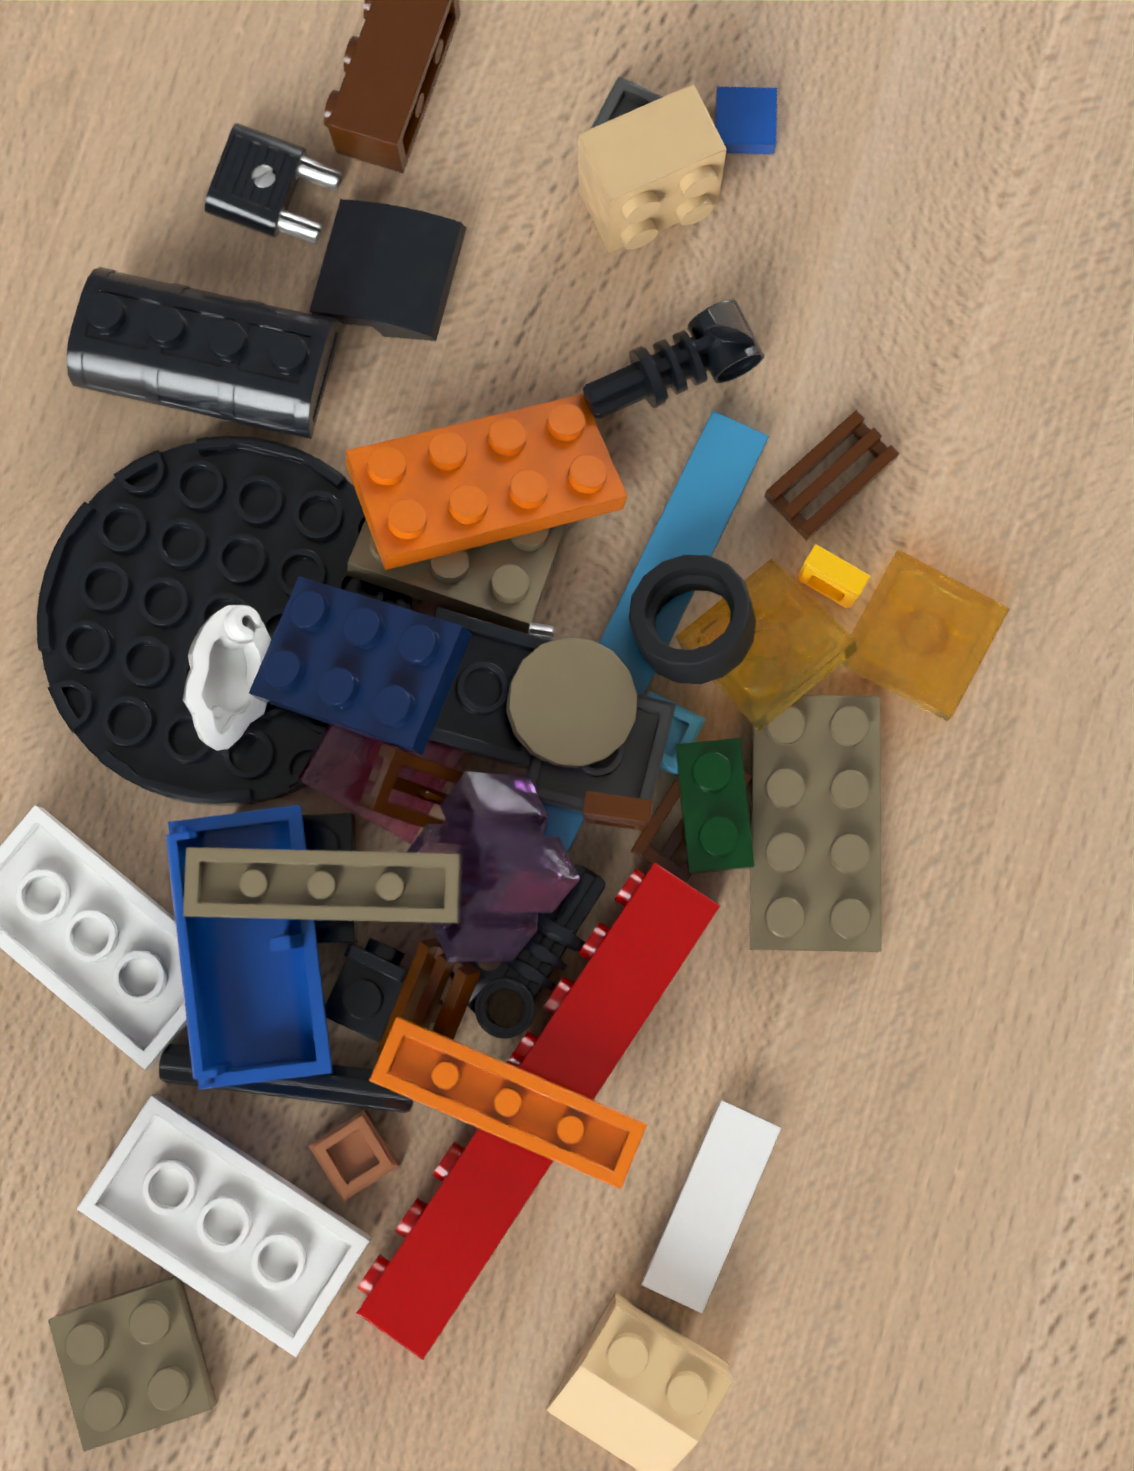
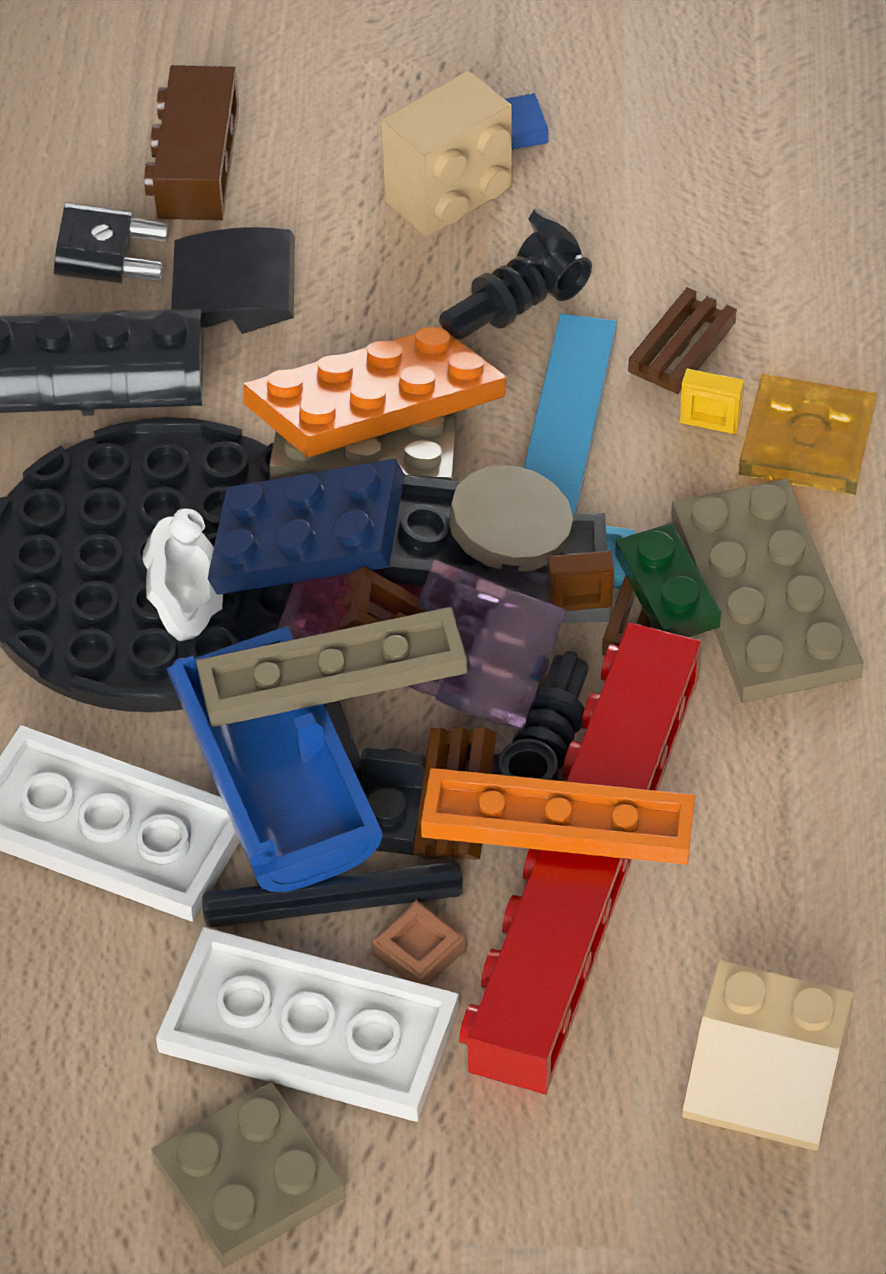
camera: 20 degrees left, 30 degrees down
black tyre [629,555,756,684] -> none
white tile [641,1099,781,1313] -> none
clear yellow plate [676,558,857,731] -> none

